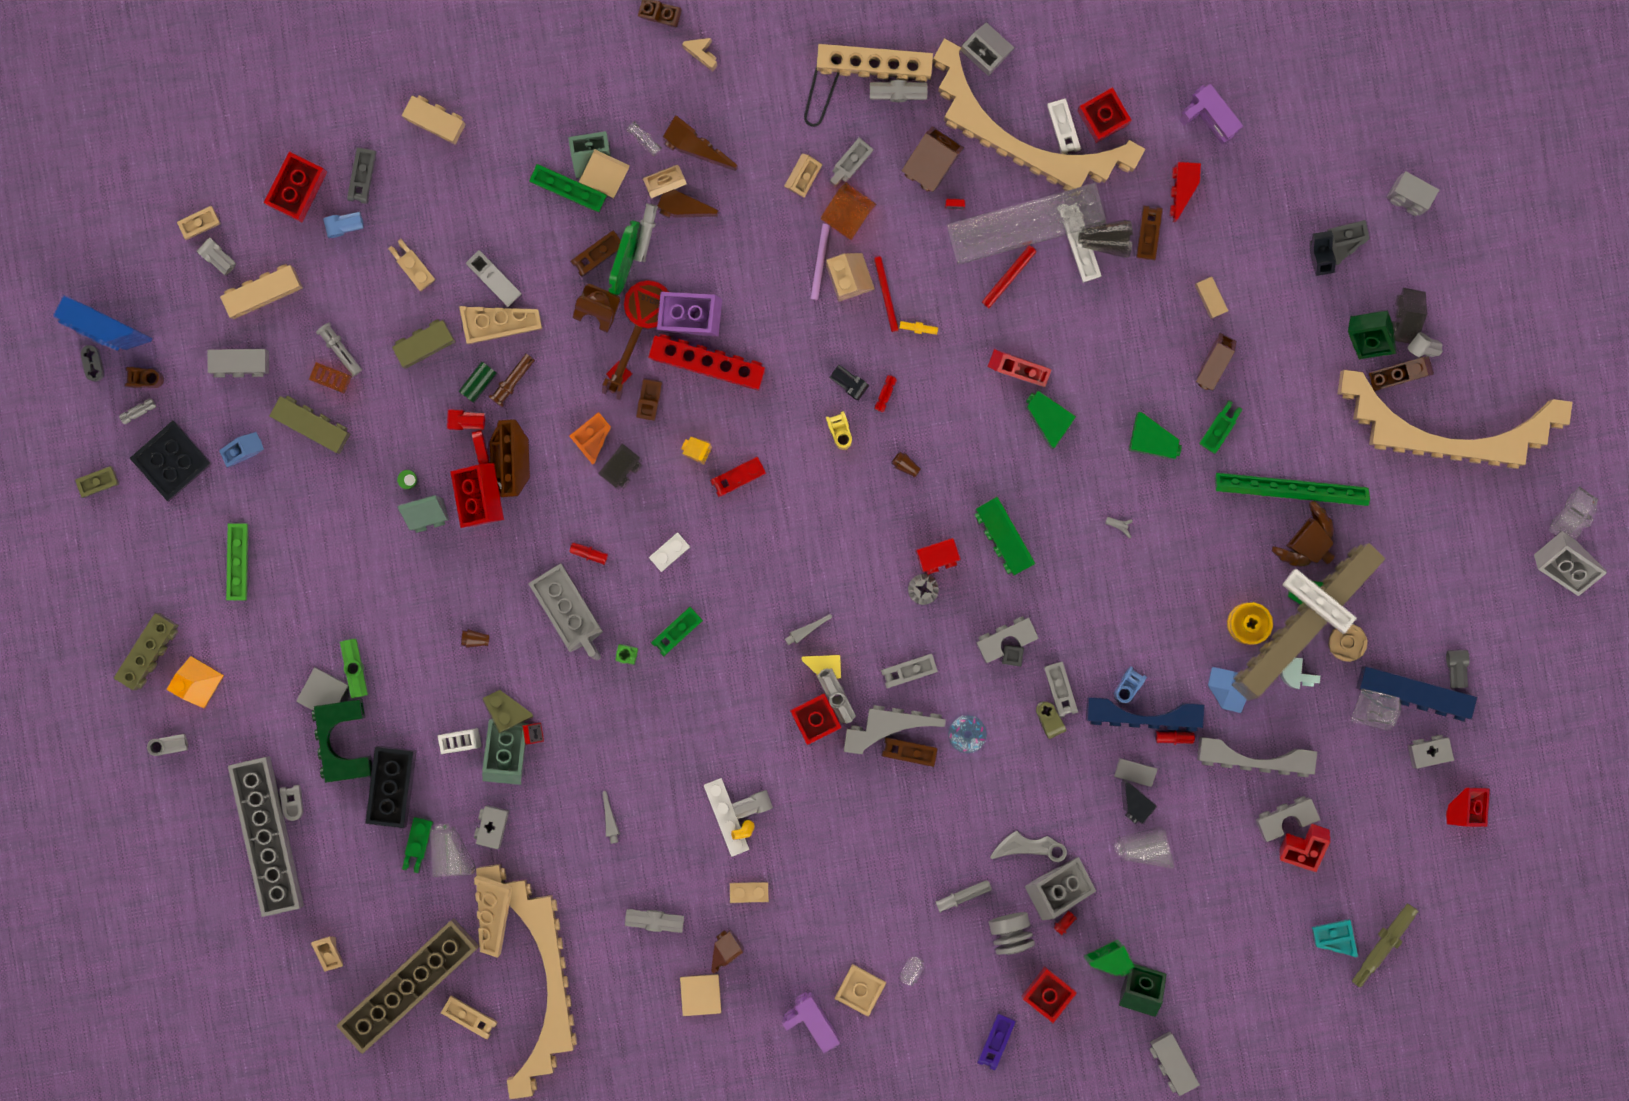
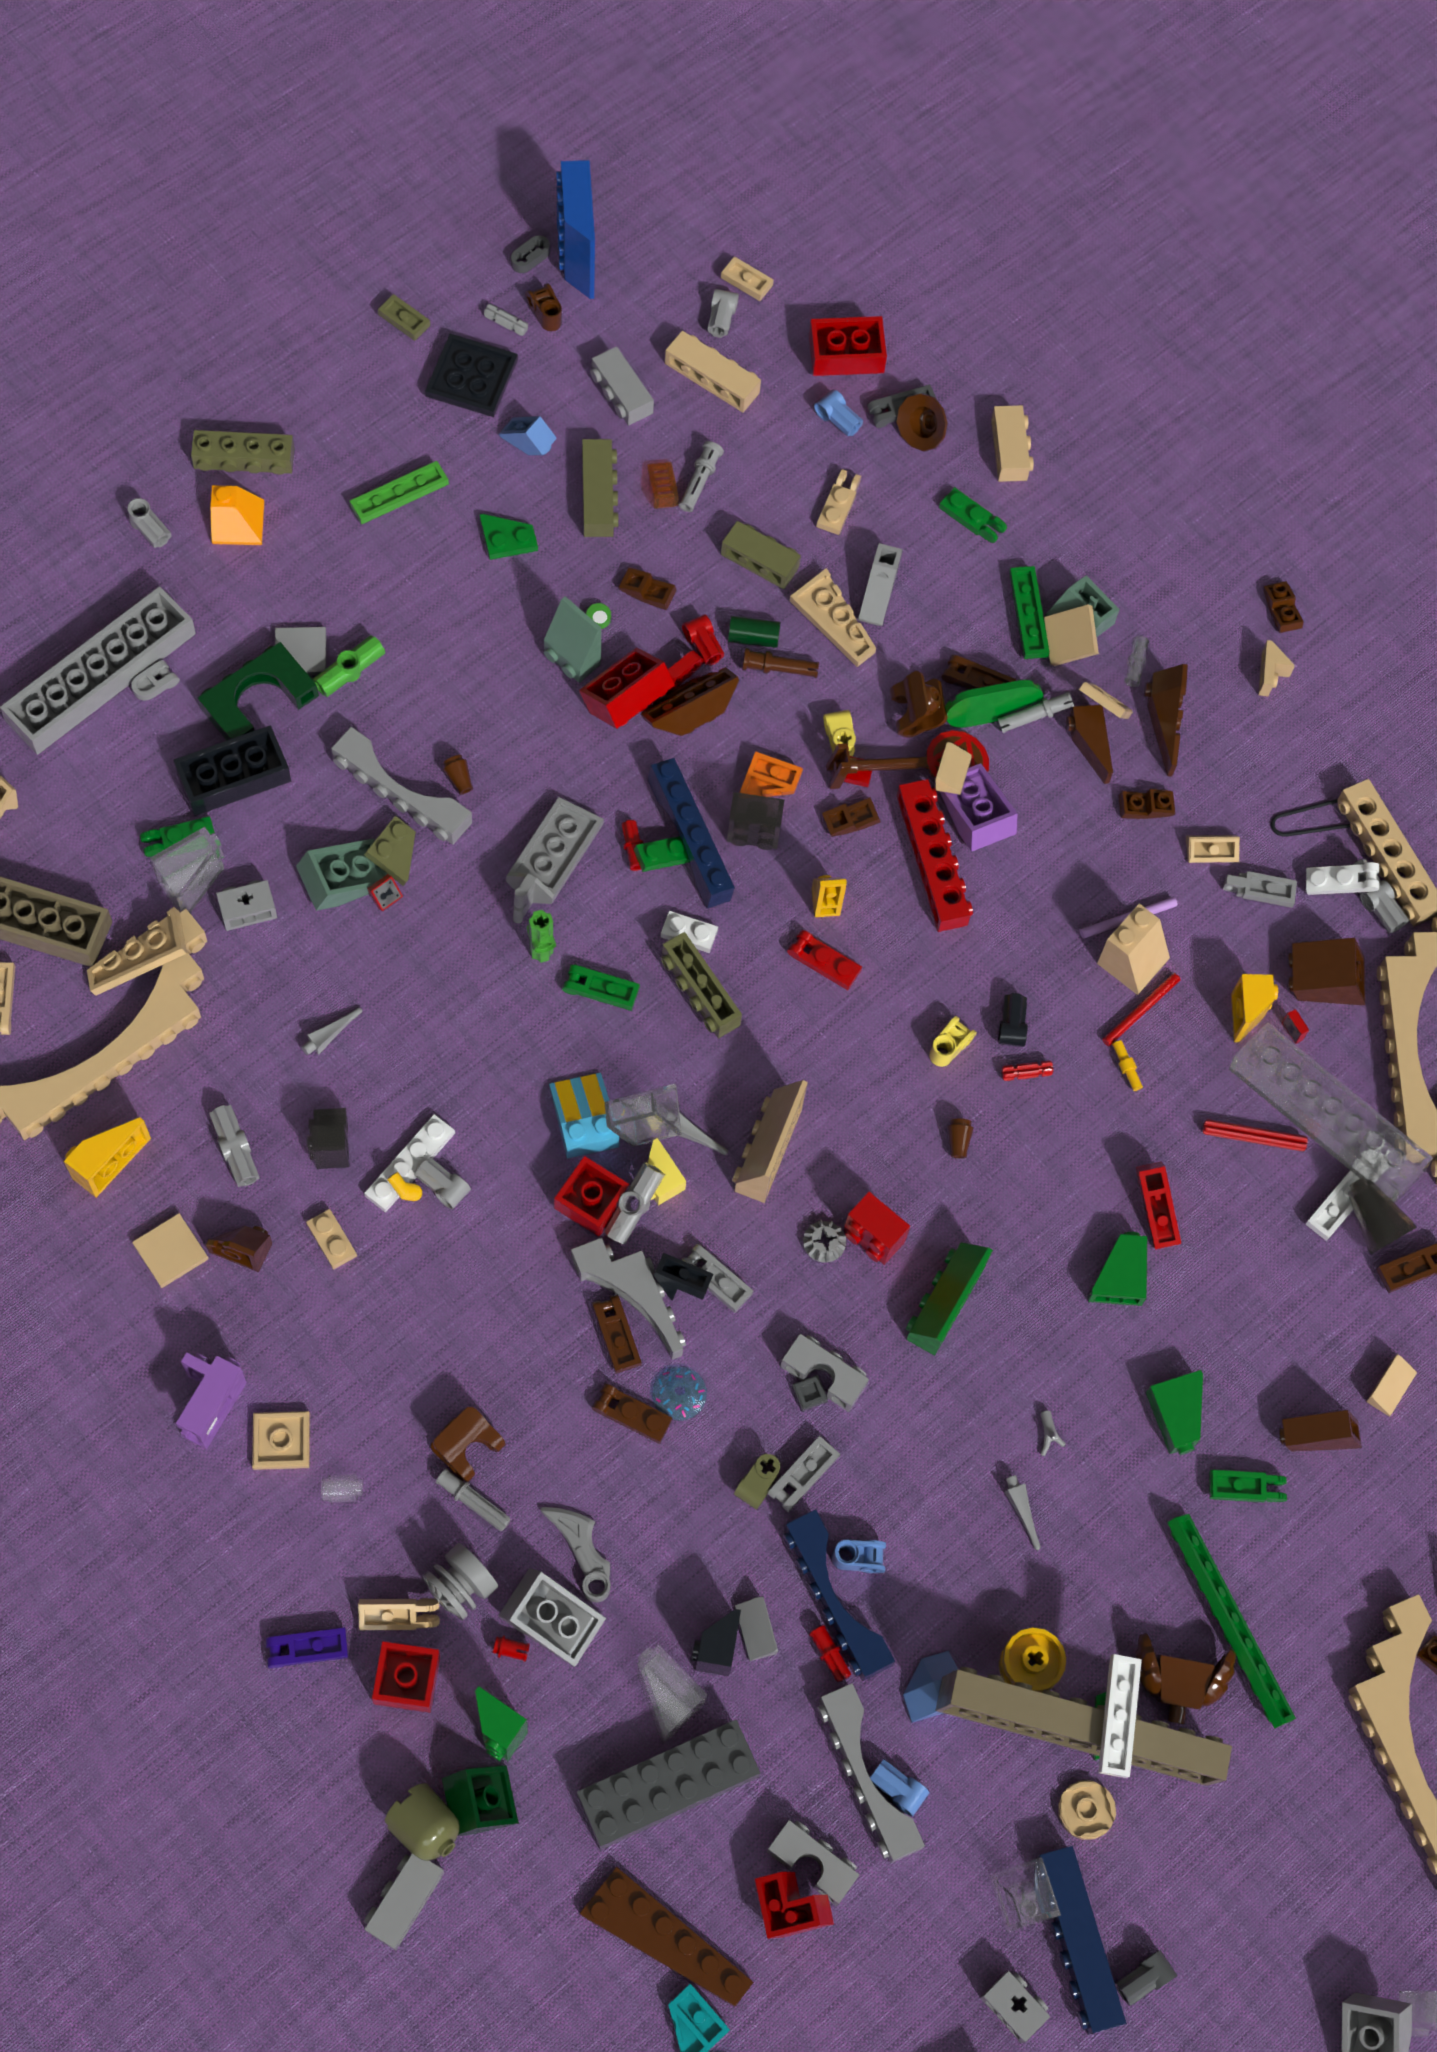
camera: 55 degrees right, 20 degrees down
white slope [438,728,481,754] -> none
clear orange bracket [821,183,877,240] -> none
light aqua brick [1280,658,1320,689] -> none
none -> yellow slope [64,1117,151,1198]
none -> clear smoke brick [307,1108,349,1169]
none -> light grey arch [332,727,472,845]
none -> tan hinge [358,1598,440,1630]
none -> olive cylinder [385,1783,459,1861]
none -> reddish brown piece [430,1407,506,1482]
none -> green wing [480,514,538,560]
none -> medium azure slope [549,1073,619,1159]
none -> dark grey brick [577,1719,760,1851]
none -> reddish brown wing [580,1867,754,2007]
none -> reddish brown plate [591,1383,673,1444]
none -> clear slope [605,1084,682,1146]
none -> reddish brown slope [619,568,677,610]
none -> green plate [634,836,690,872]
none -> dark blue arch [647,758,735,909]
none -> black slope [654,1252,713,1301]
none -> olive brick [660,932,742,1039]
none -> tan slope [732,1080,808,1203]
none -> light yellow piece [823,710,856,757]
none -> medium blue piece [870,1759,930,1817]
none -> reddish brown hat [896,393,948,452]
none -> tan slope [936,742,972,795]
none -> green hinge [939,487,1007,543]
none -> light grey piece [1005,1475,1041,1550]
none -> reddish brown slope [1118,789,1175,819]
none -> yellow slope [1231,974,1278,1042]
none -> white plate [1306,862,1379,895]

